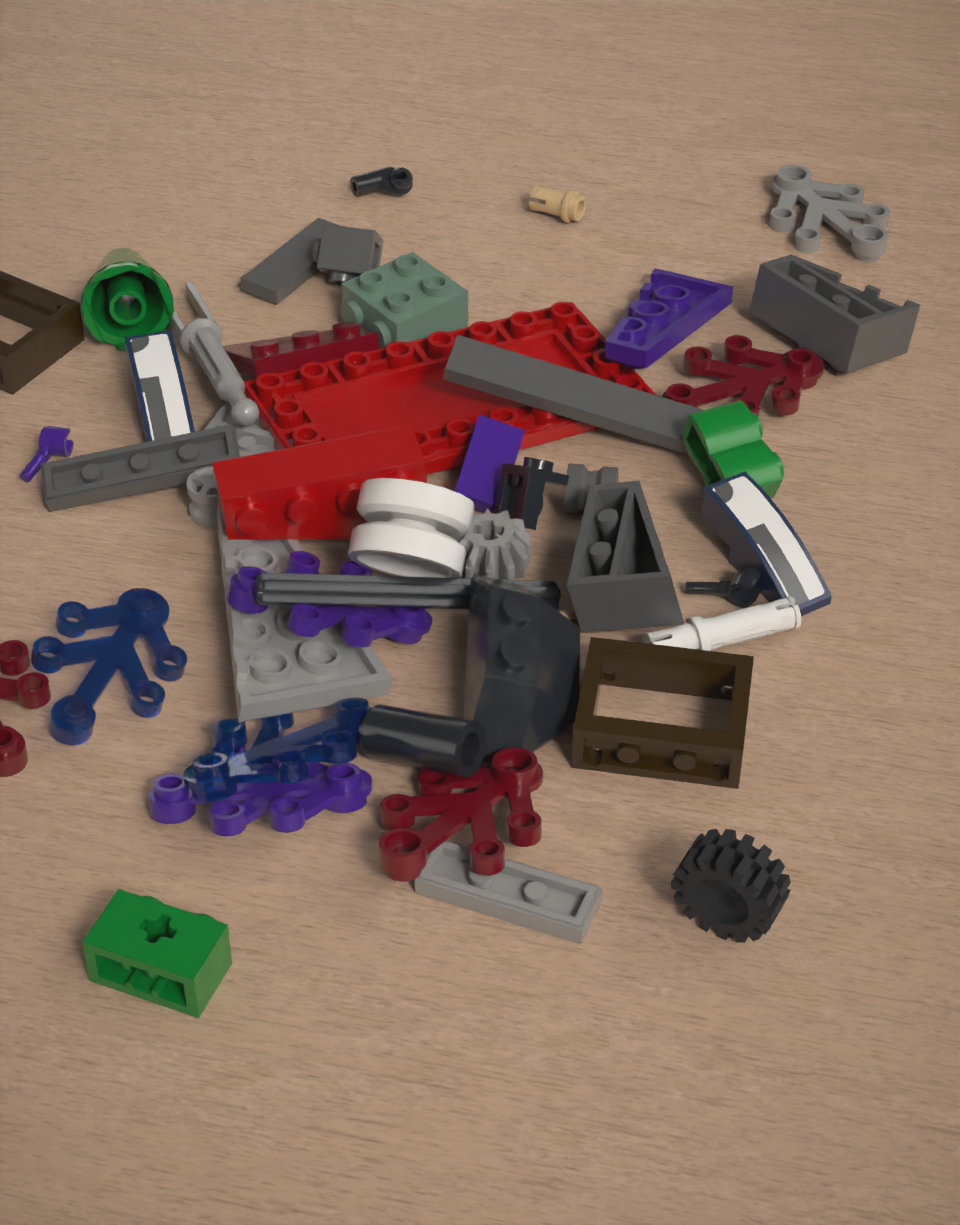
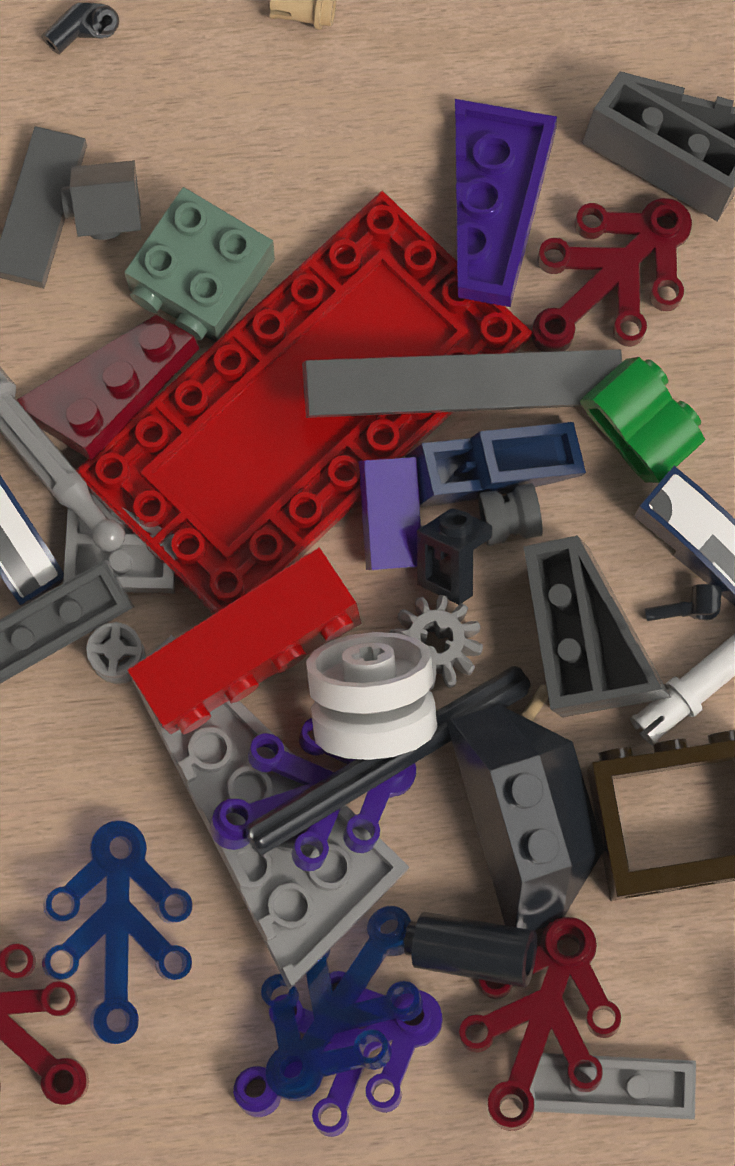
camera: 20 degrees left, 35 degrees up
none -> dark blue slope [405,422,586,508]

